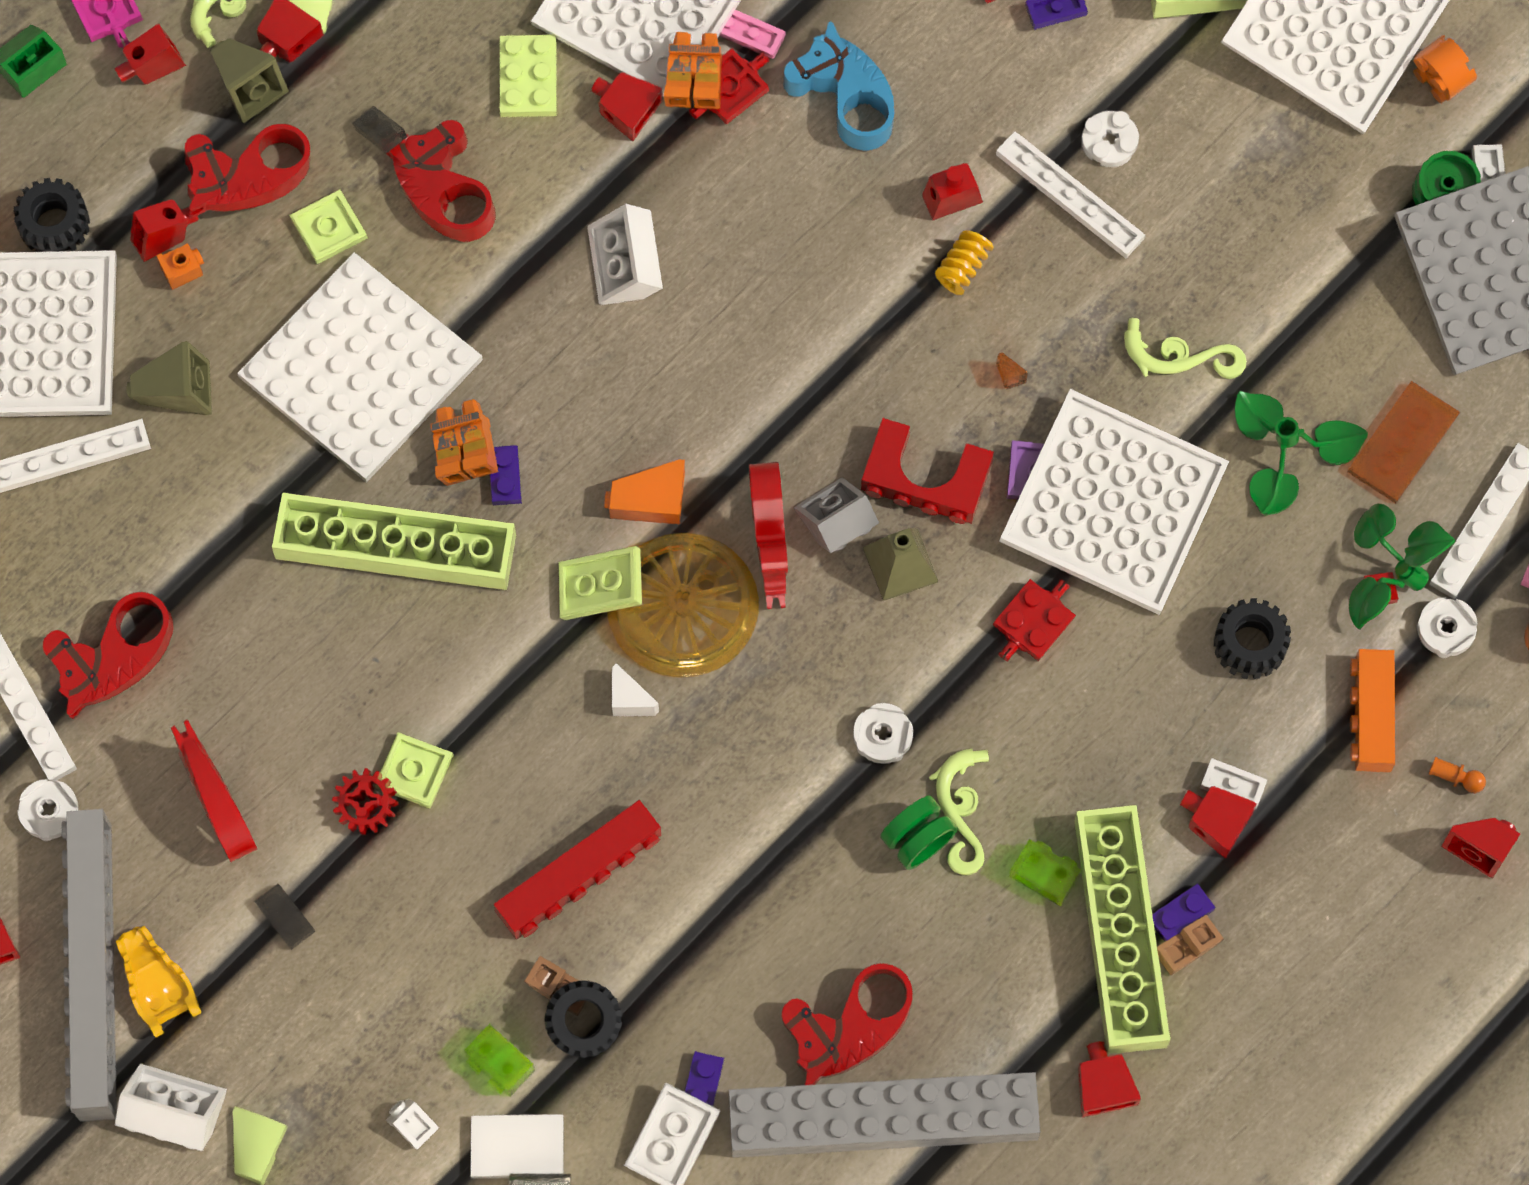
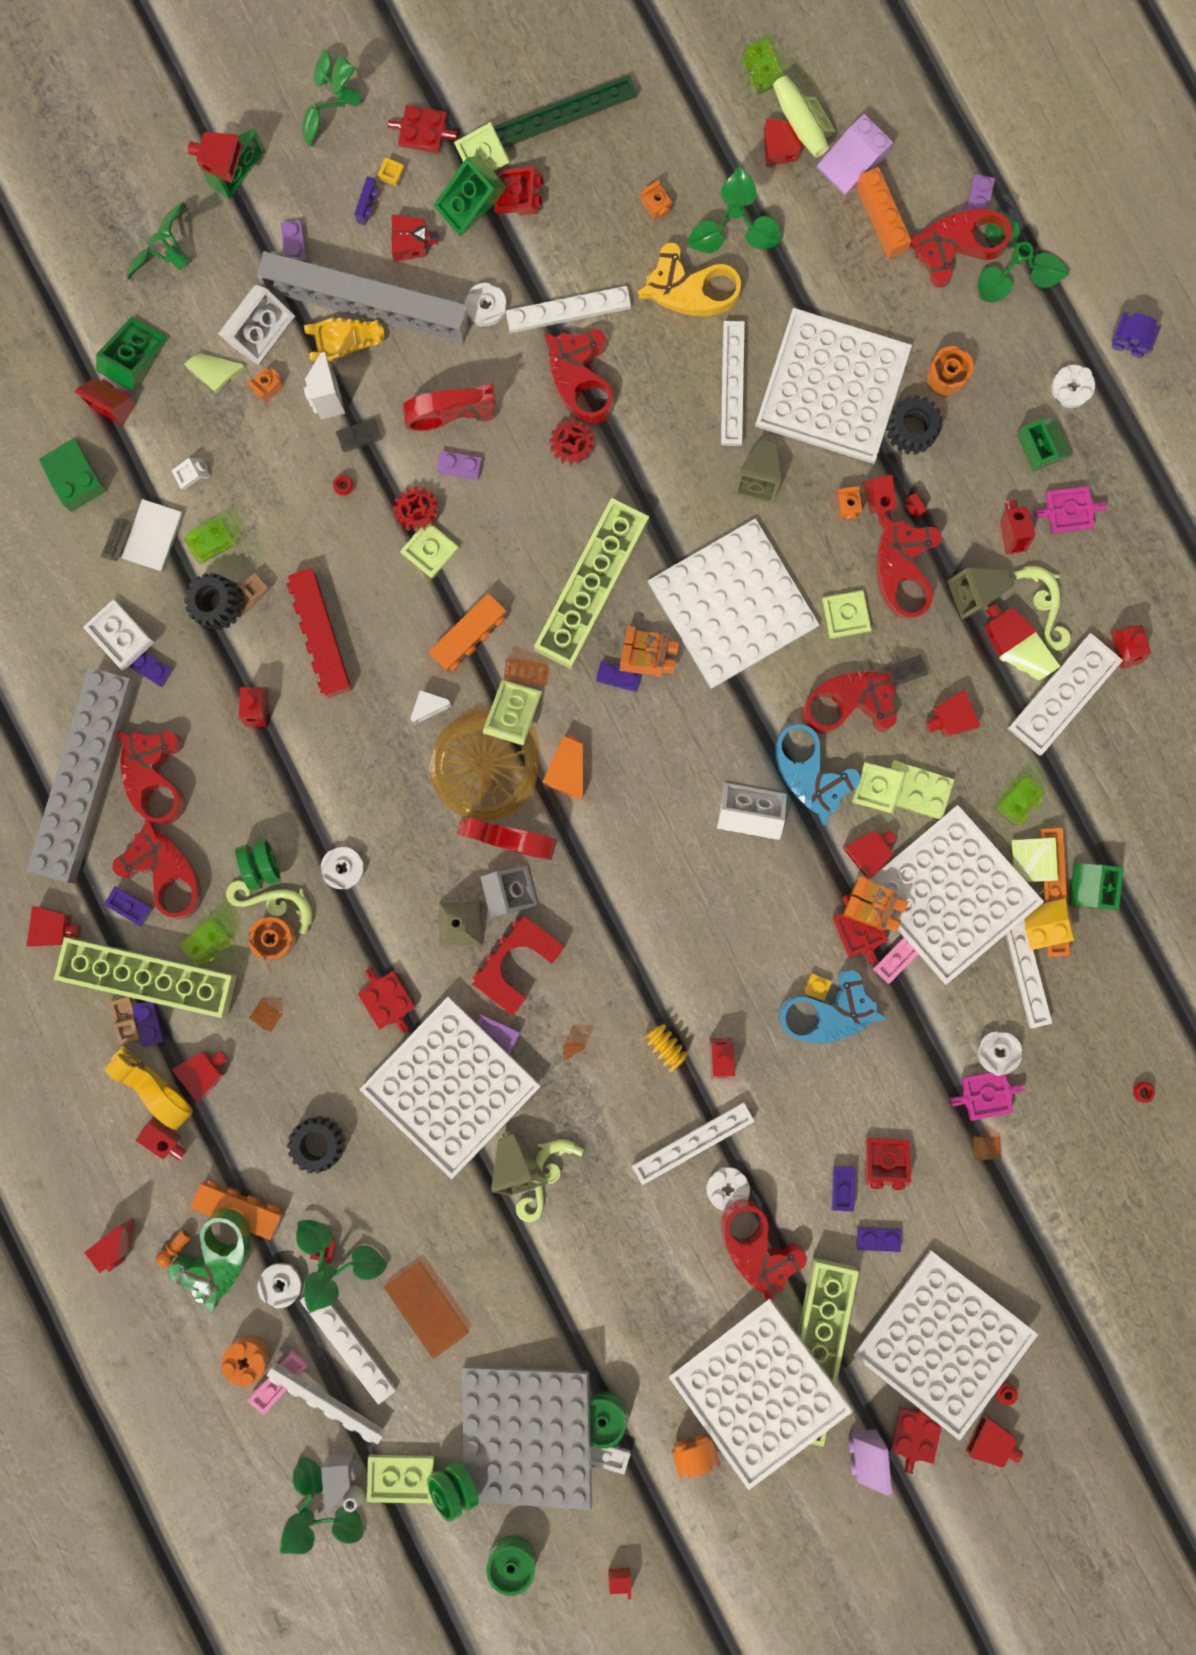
camera: 110 degrees right, 15 degrees up
white plate [1200,758,1267,809] -> none
green plant [1235,391,1368,515] -> none
none -> dark purple plate [103,886,153,926]
none -> yellow animal [105,1045,193,1130]
none -> red animal [112,820,201,919]
none -> red torso [135,1116,187,1161]
none -> green animal [168,1208,251,1313]
none -> red torso [239,687,268,727]
none -> orange brick [247,367,283,404]
none -> orange brick [249,917,297,960]
none -> clear orange slope [249,1000,282,1031]
none -> medium lavender plate [280,220,307,263]
none -> white slope [303,352,345,420]
none -> red plate [333,475,354,496]
none -> orange brick [428,593,507,673]
none -> medium lavender plate [437,451,482,480]
none -> olive slope [491,1131,548,1196]
none -> clear orange slope [504,658,548,686]
none -> red gear [549,419,595,466]
none -> red animal [721,1199,807,1301]
none -> dark azure animal [776,724,861,825]
none -> yellow plate [804,973,832,1001]
none -> yellowish green tile [852,762,906,814]
none -> red plate [905,493,927,519]
none -> red torso [925,690,981,737]

